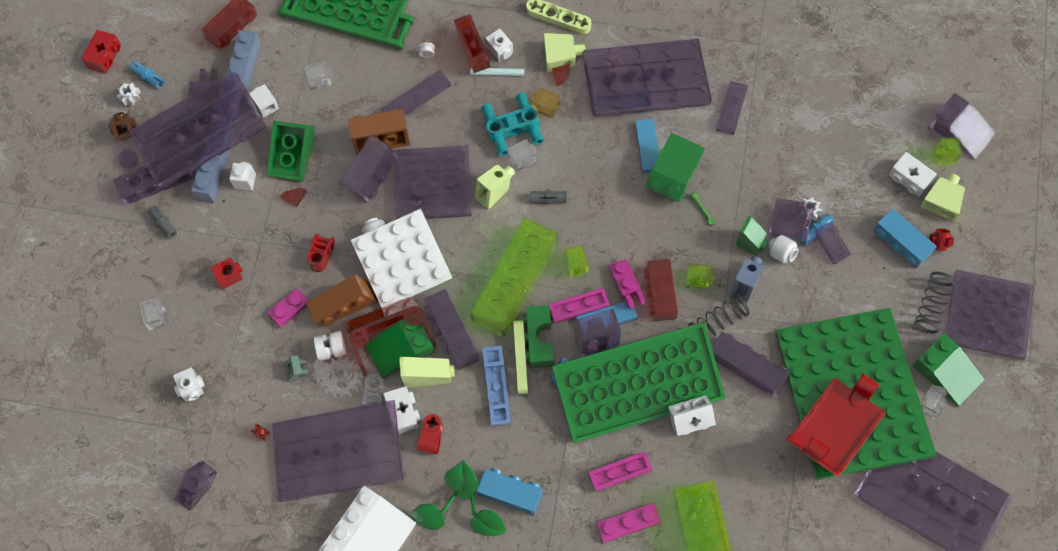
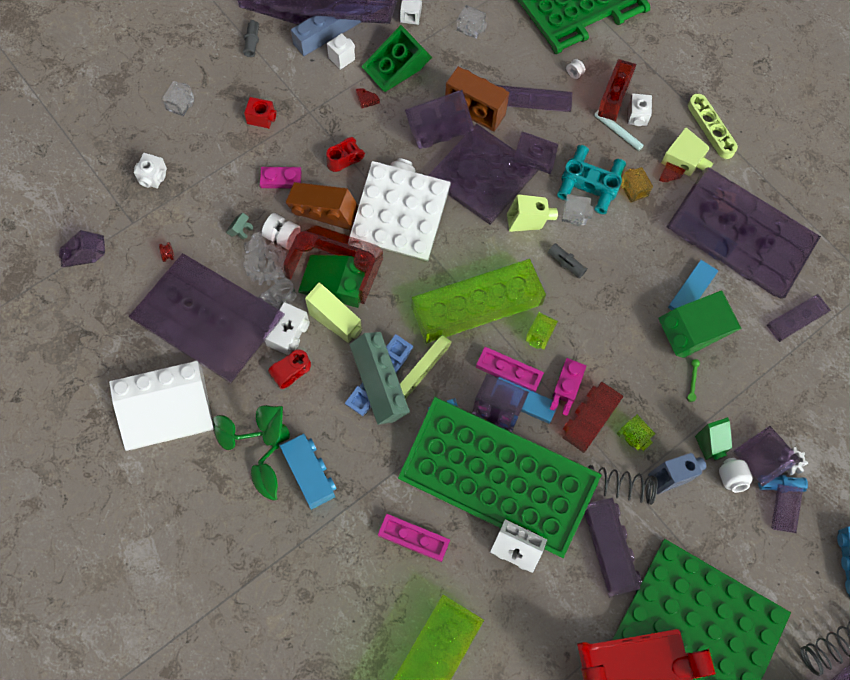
camera: 35 degrees right, 0 degrees up
clear purple brick [423,289,480,370] -> none
green arch [523,305,554,368] -> none
dark pink plate [596,503,661,544] -> none
none -> sand green brick [349,332,410,425]
none -> clear purple tile [513,131,559,174]

